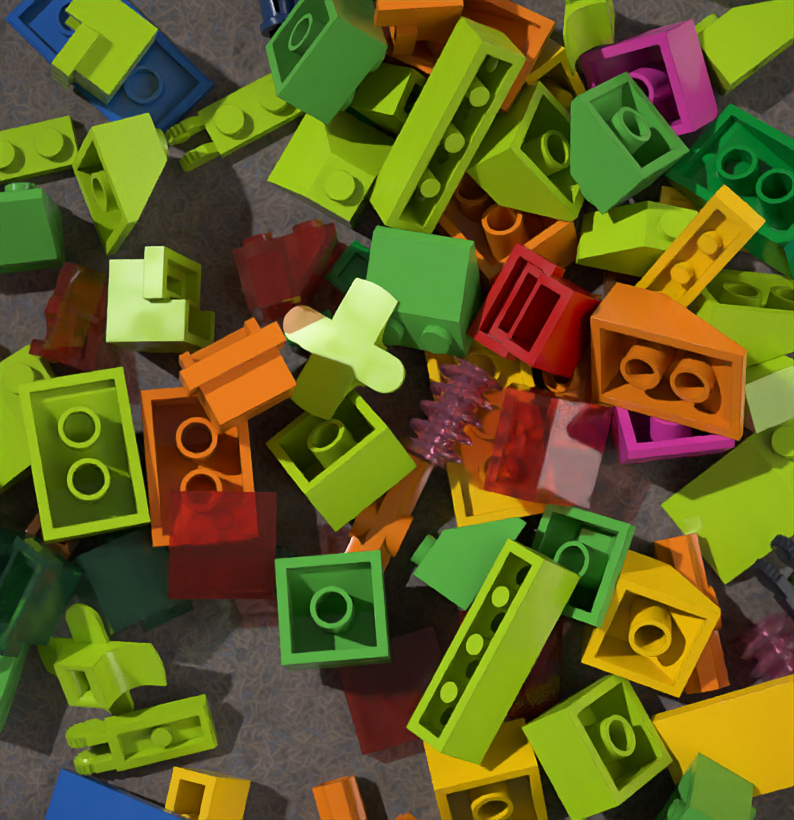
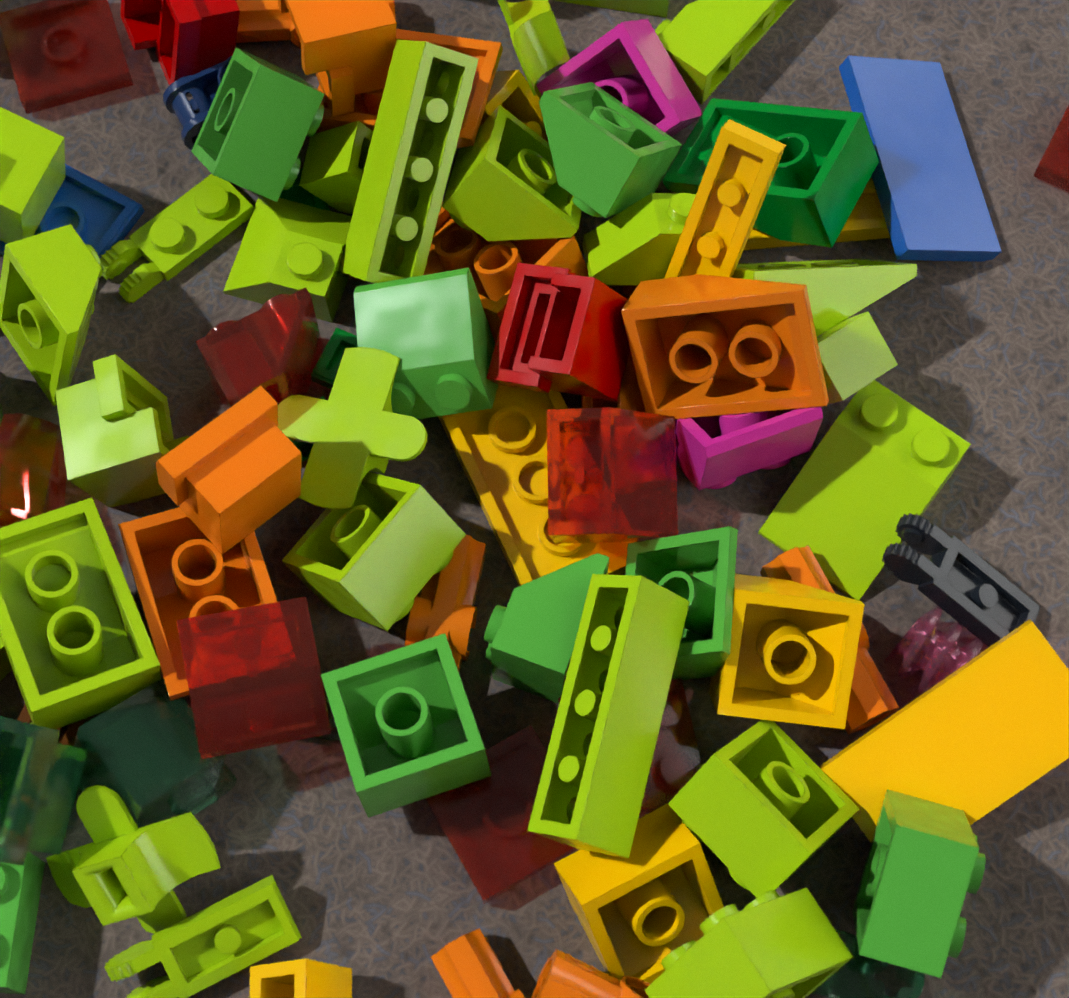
camera: 20 degrees left, 15 degrees down
clear pink piece [399,356,503,472] -> none

